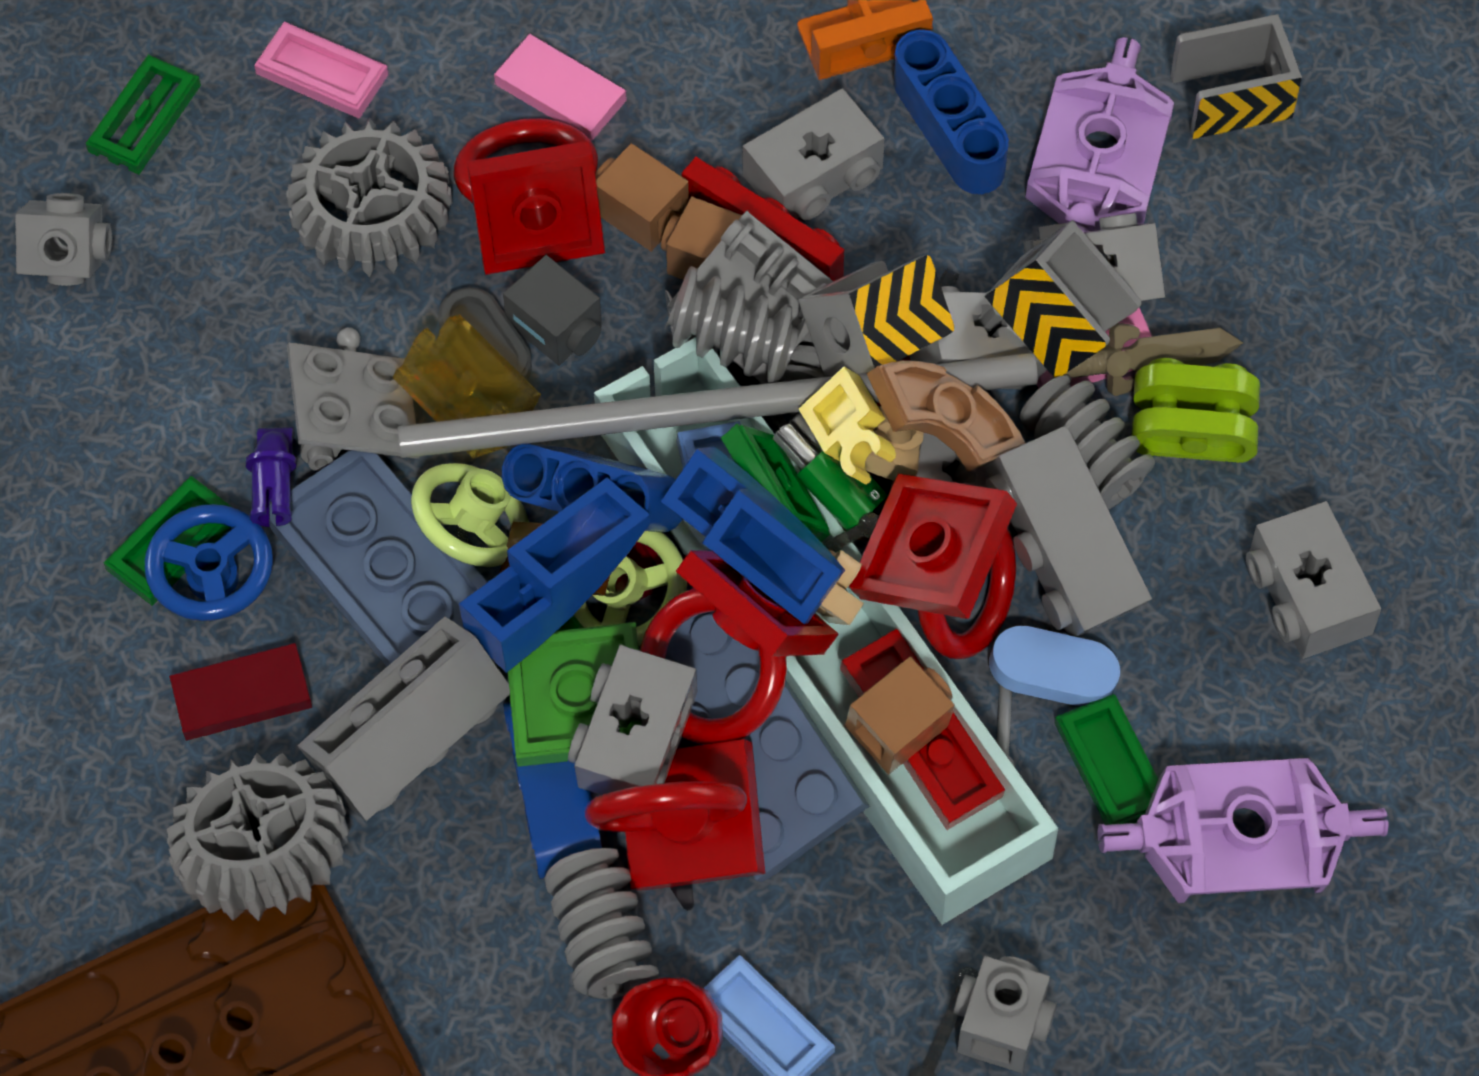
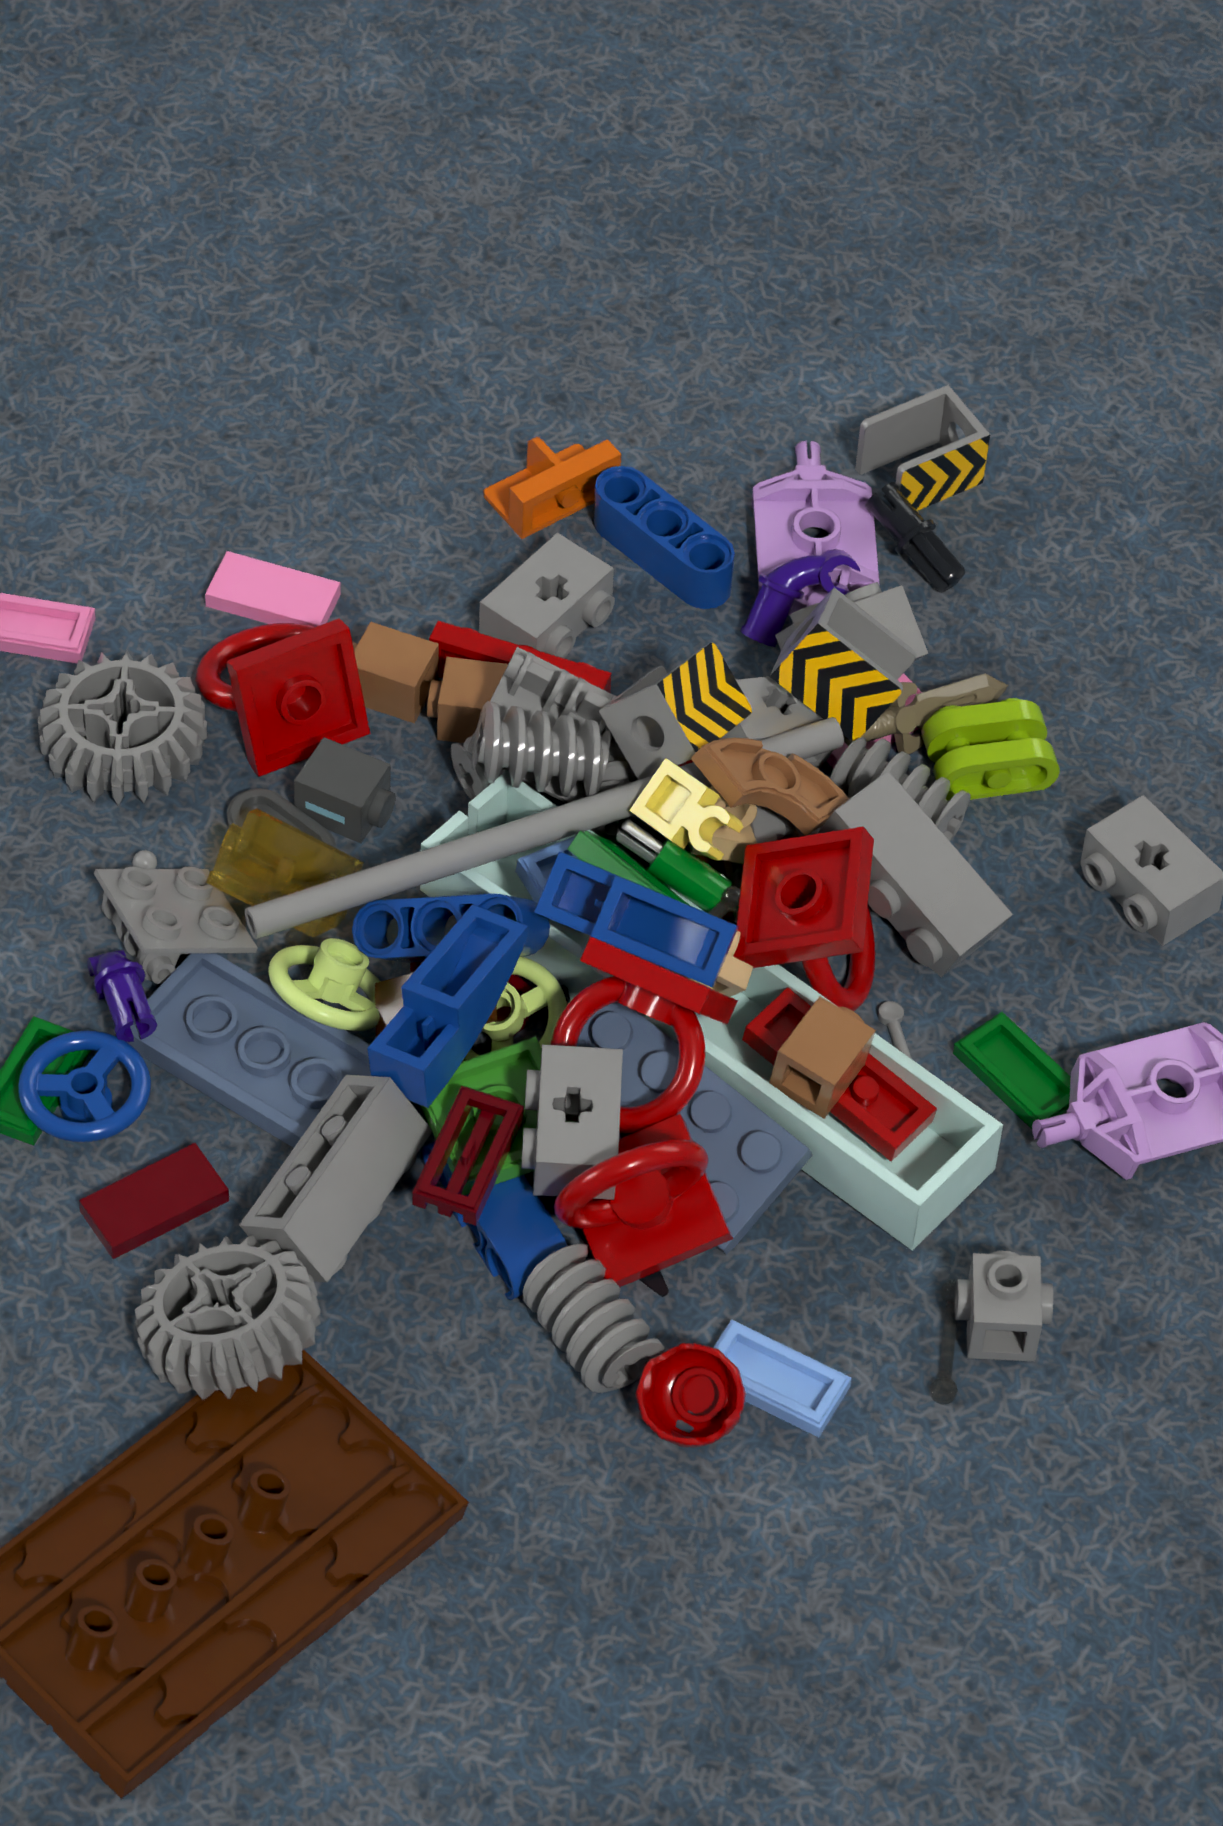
camera: 20 degrees left, 10 degrees down
light blue tile [989,626,1120,707] -> none
none -> dark red tile [412,1086,524,1226]
none -> dark purple piece [740,549,860,647]
none -> black axle [865,482,965,593]

